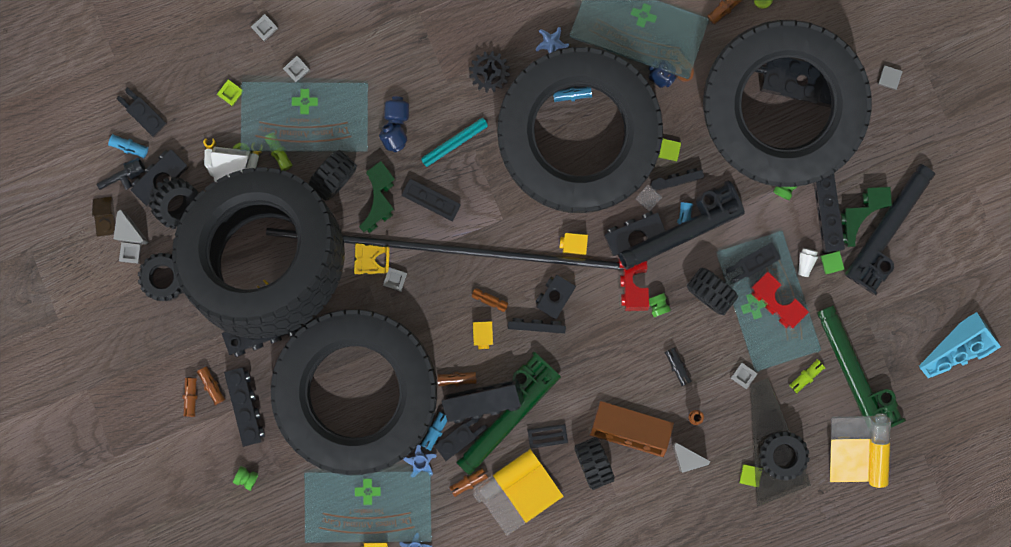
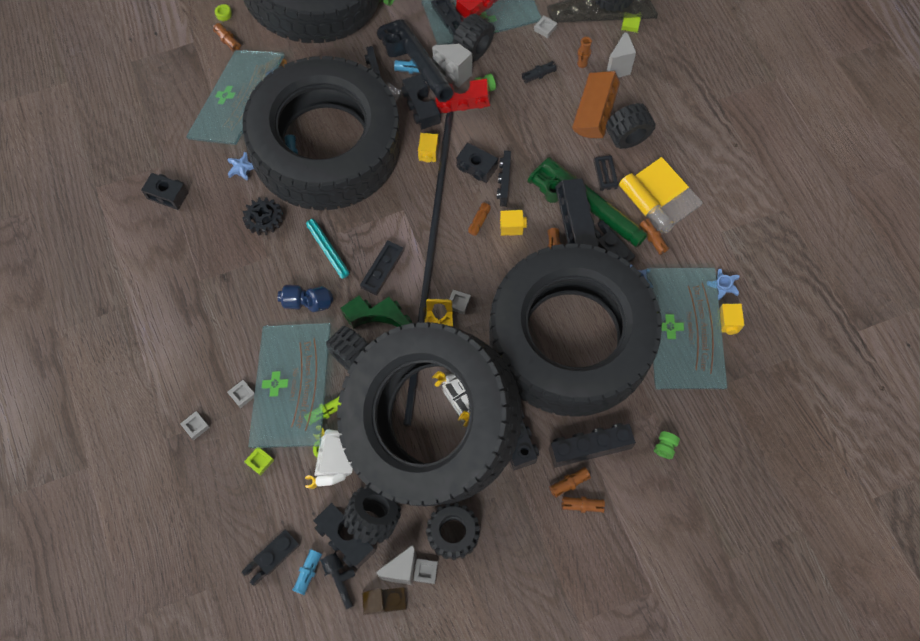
camera: 90 degrees left, 20 degrees down
none -> light grey slope [432,44,472,87]

